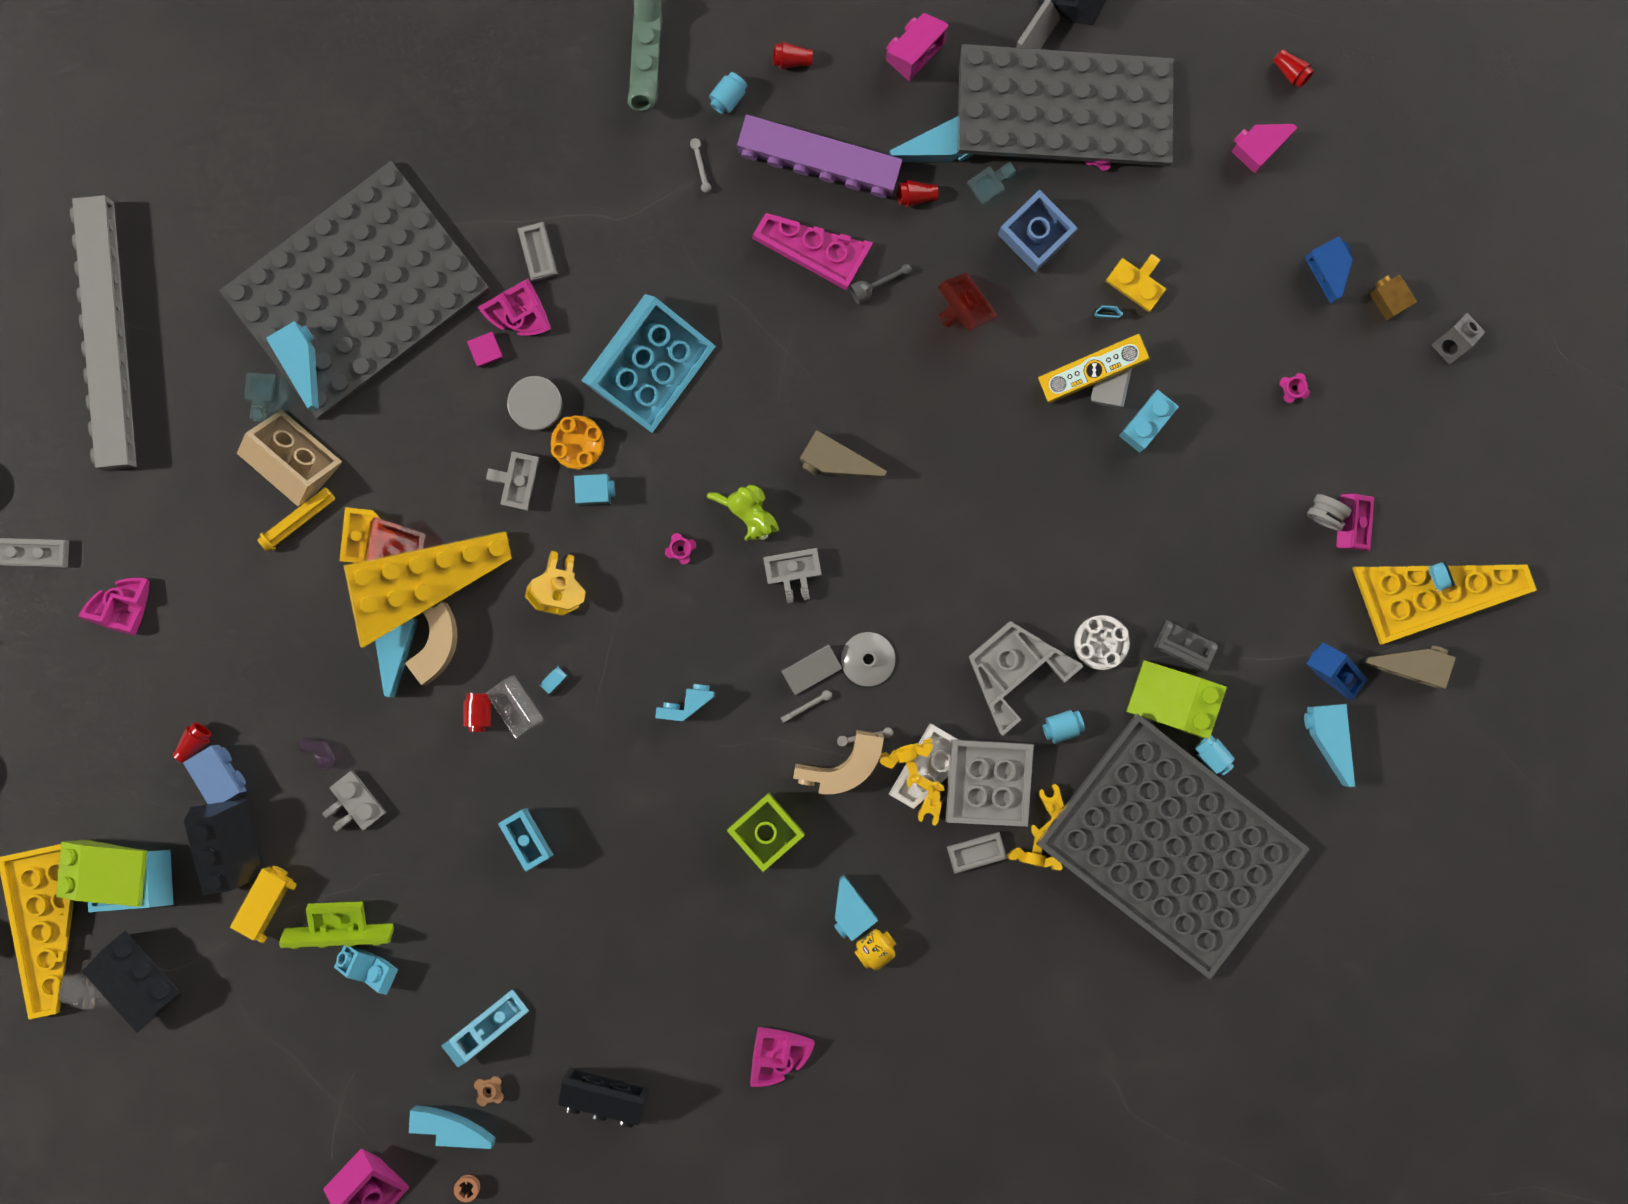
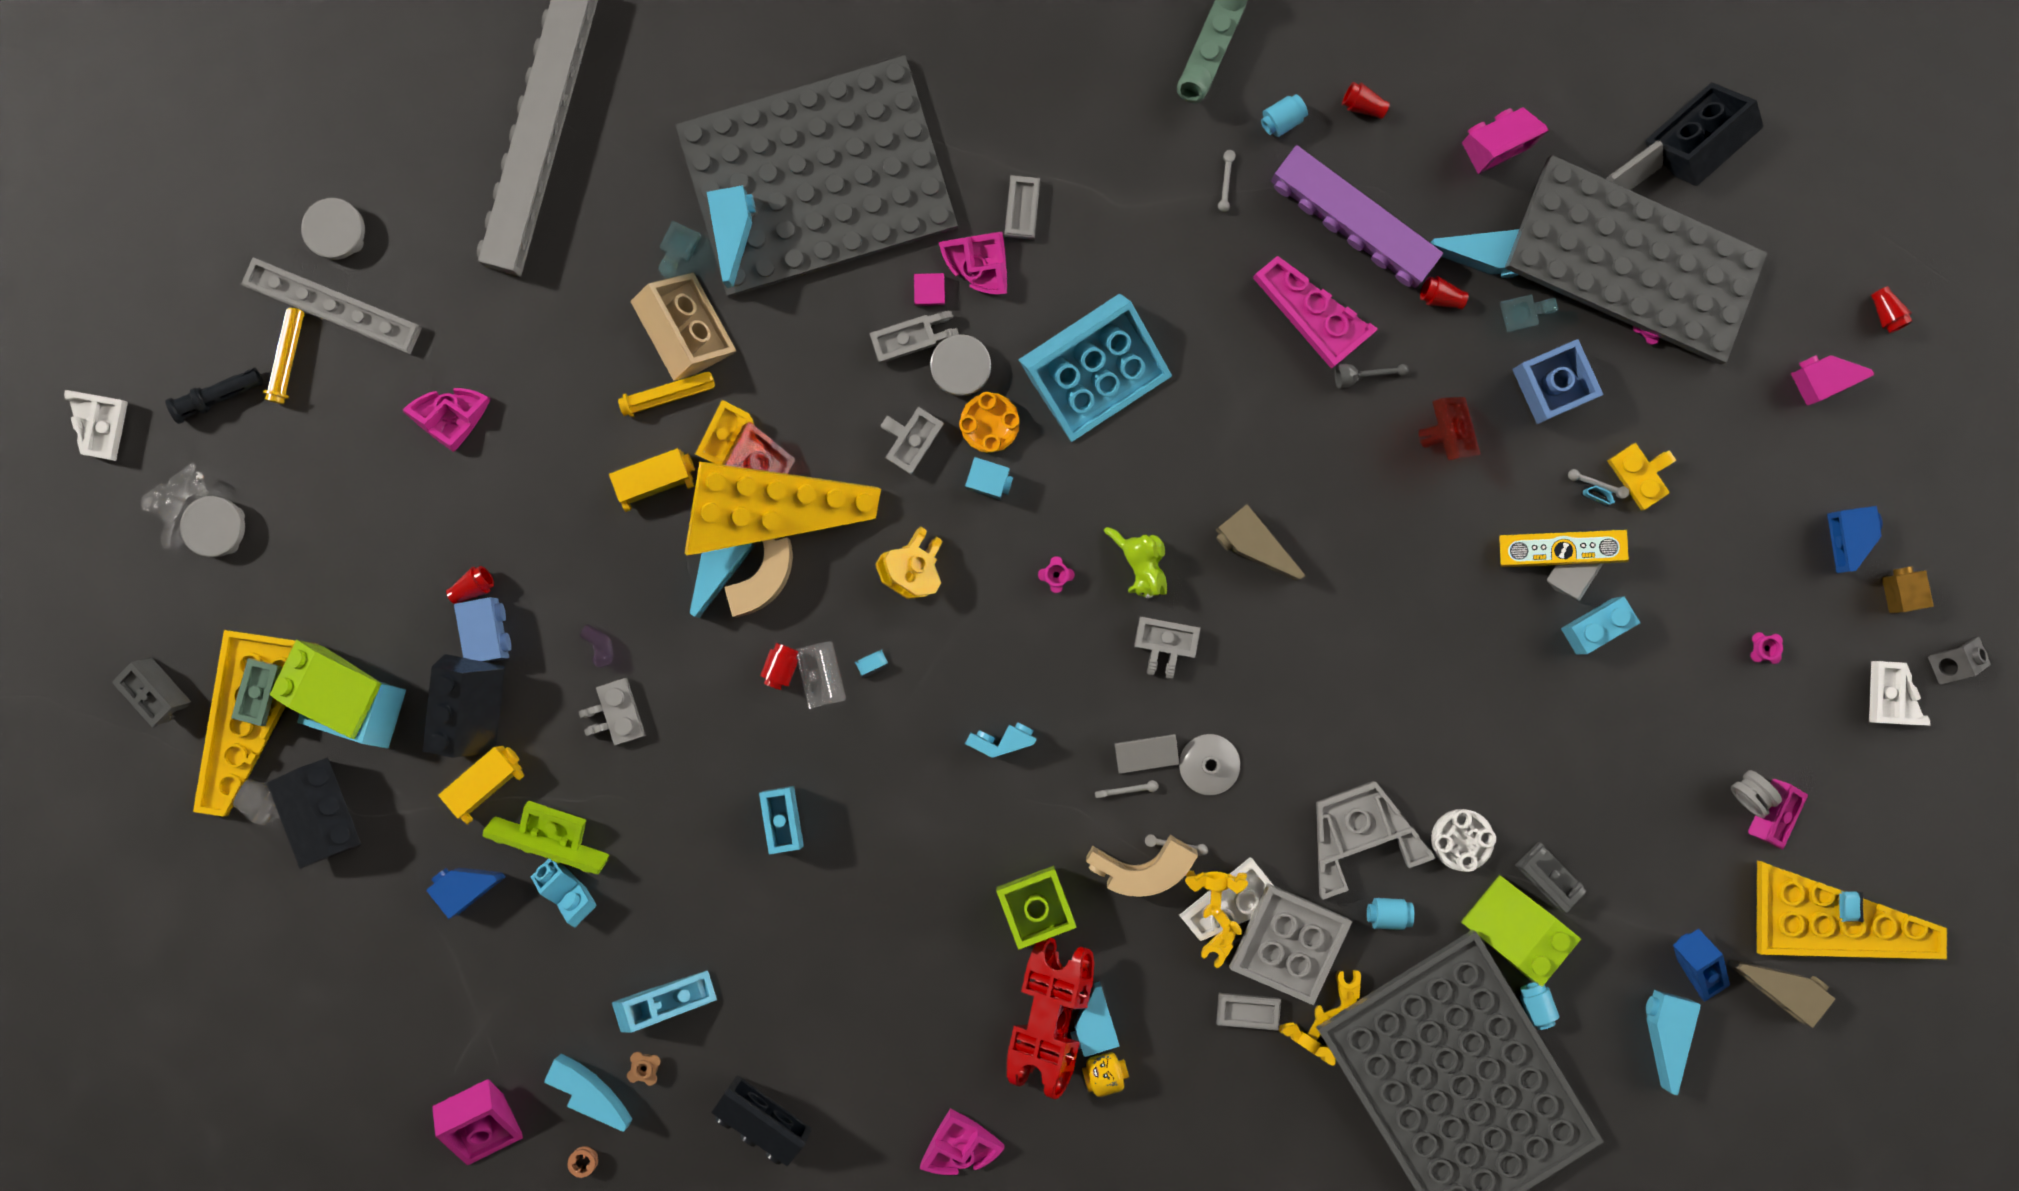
camera: 20 degrees right, 0 degrees up
none -> sand green plate [231,658,282,726]
none -> blue slope [426,868,505,919]
none -> yellow brick [609,448,695,512]
none -> light grey hinge [869,310,959,364]
none -> red piece [1007,938,1094,1100]
none -> light grey hinge [1568,469,1629,499]
none -> white wing [1869,661,1930,726]

